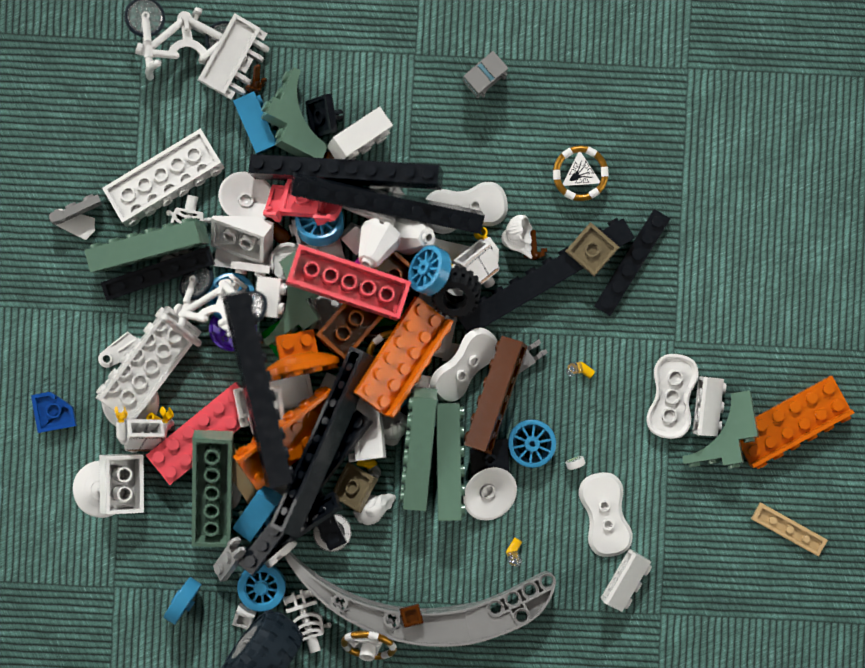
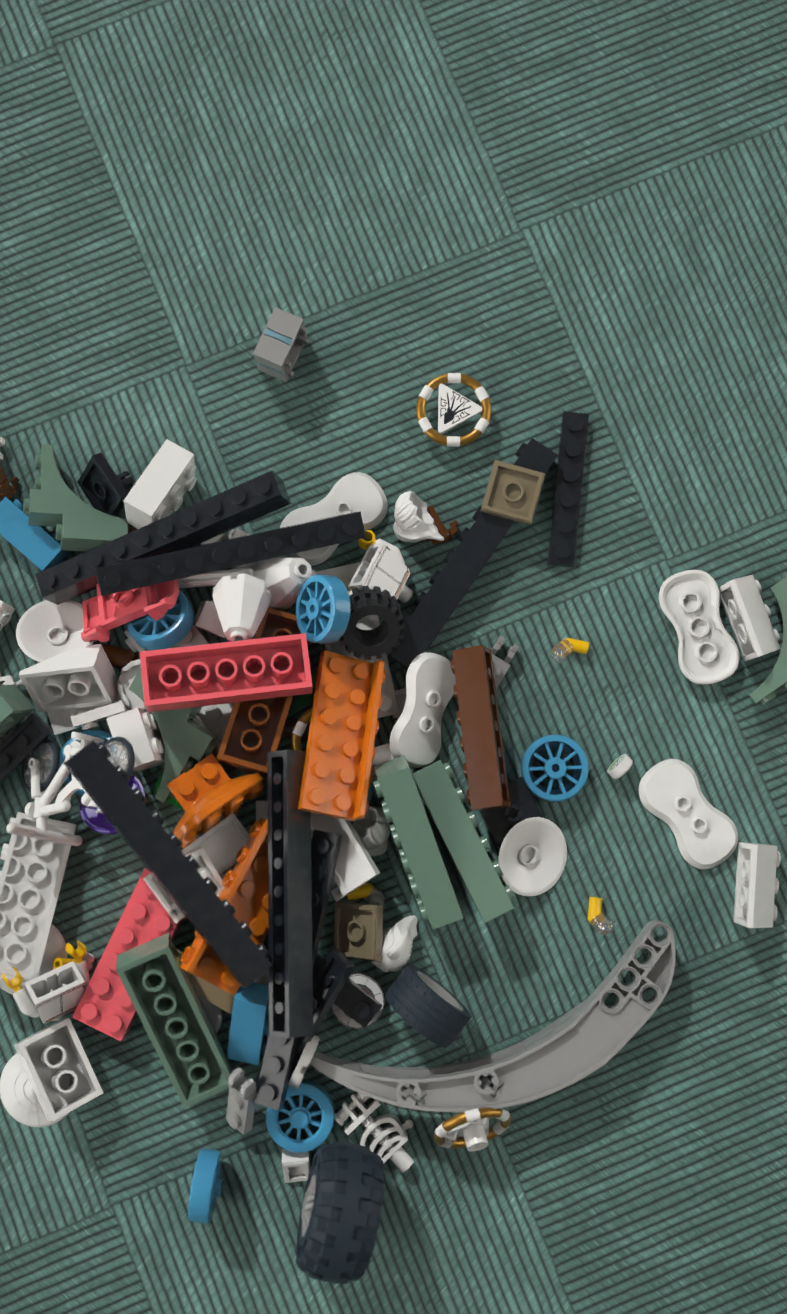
camera: 25 degrees left, 5 degrees down
reddish brown tile [400,603,424,628] -> none
none -> black wheel [385,965,471,1048]

